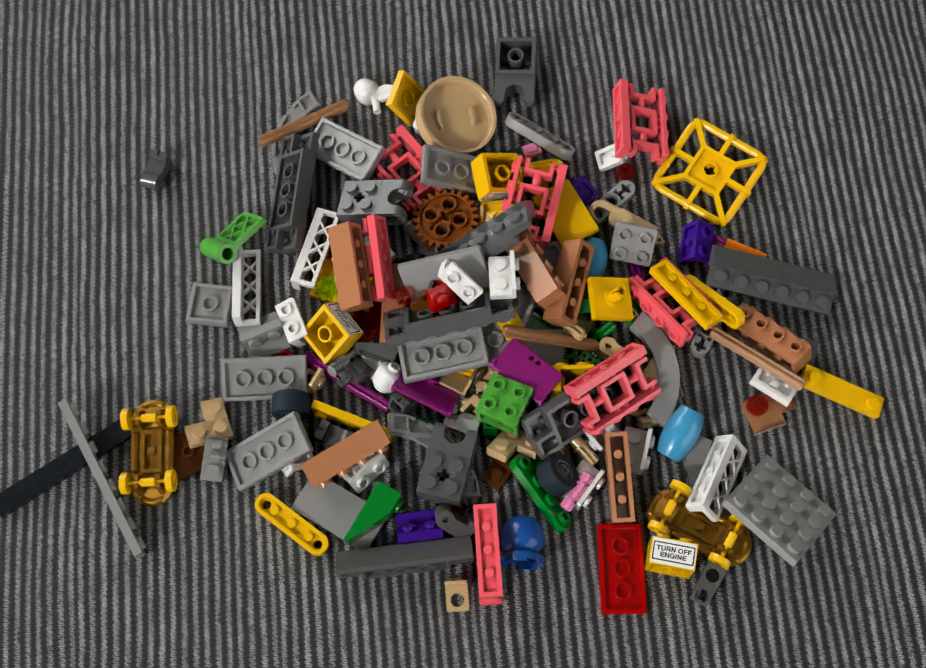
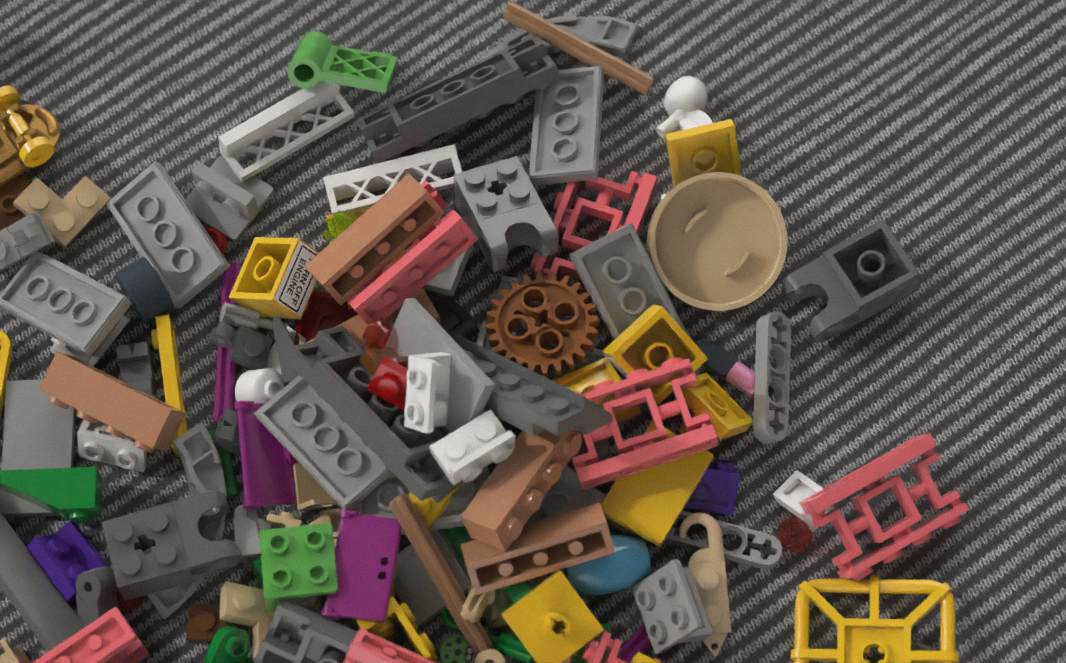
camera: 60 degrees right, 0 degrees up
light grey plate [185,282,232,328] -> none
white bracket [275,297,308,348] -> none
tan bracket [307,367,326,395] -> none

